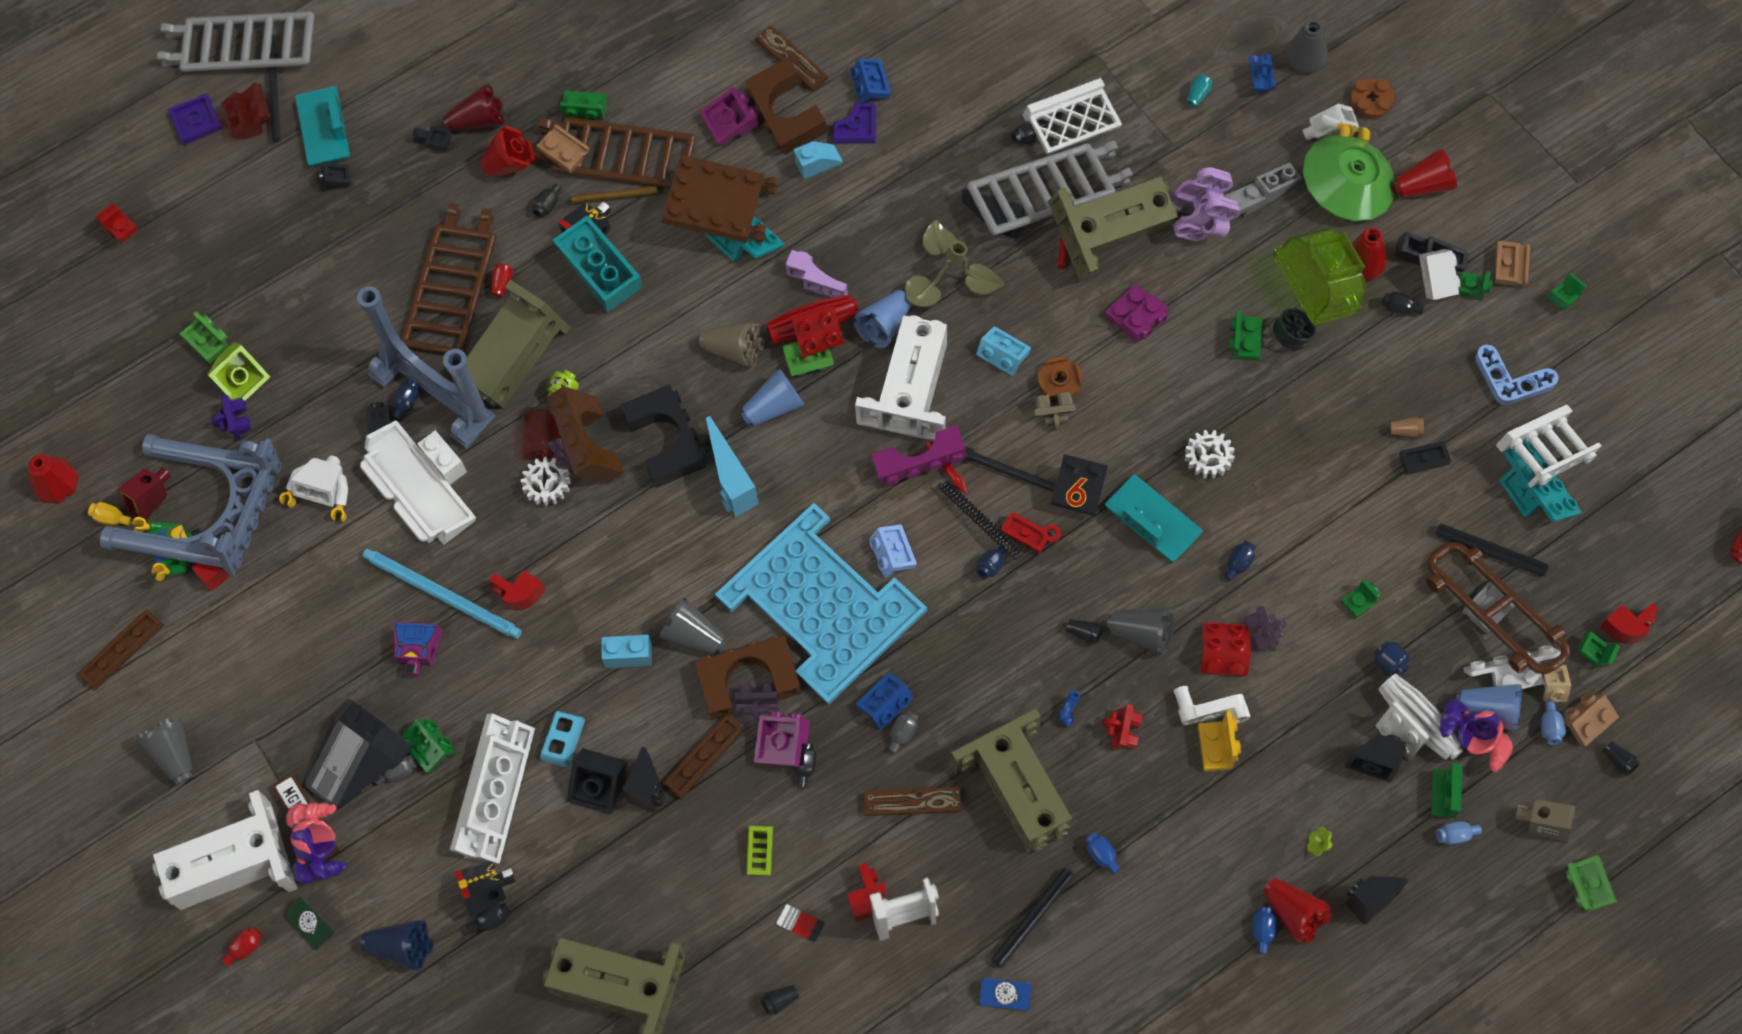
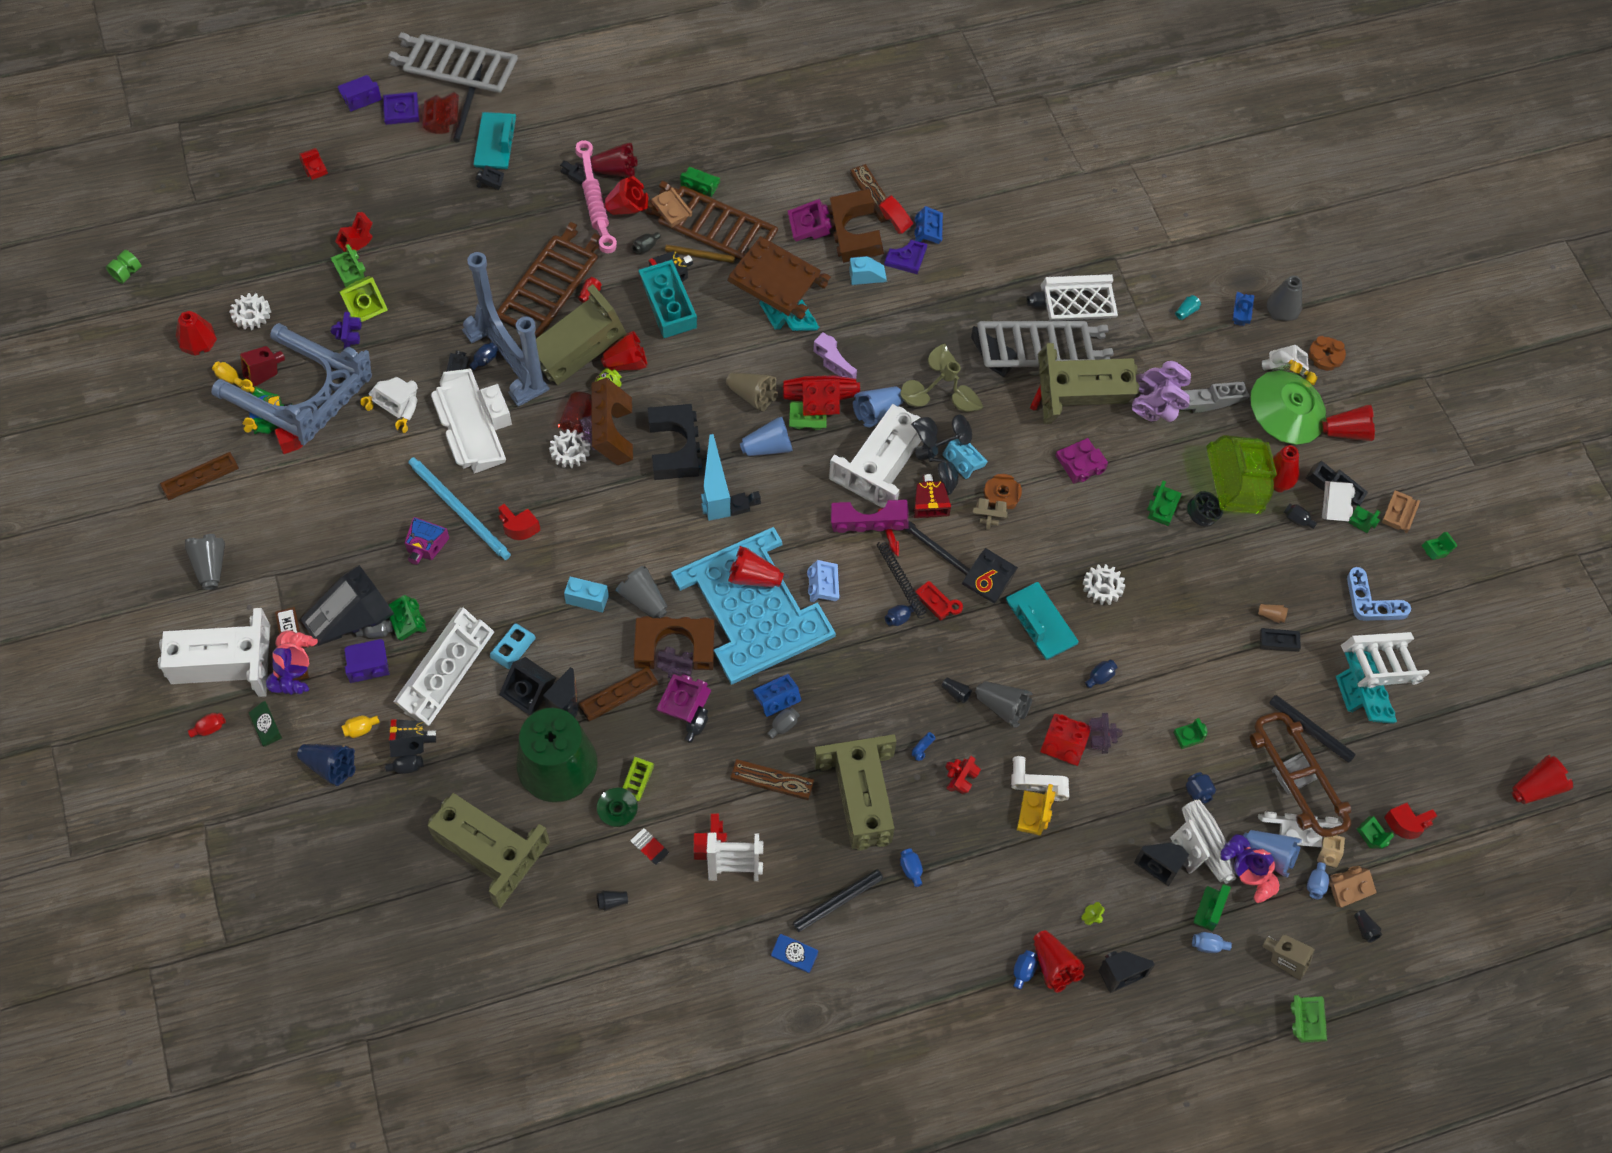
camera: 10 degrees right, 5 degrees down
none -> white gear [230,293,271,330]
none -> red brick [335,212,373,252]
none -> dark purple bracket [338,75,382,112]
none -> yellow plant [341,715,380,738]
none -> dark purple bracket [344,639,390,683]
none -> dark green cone [516,708,597,802]
none -> bright pink piece [576,141,617,253]
none -> dark green dish [597,788,638,827]
none -> red cone [601,331,648,371]
none -> red cone [728,546,784,588]
none -> black plate [730,491,761,516]
none -> red slope [878,195,914,234]
none -> black plant [911,414,972,495]
none -> dark red torso [914,474,951,518]

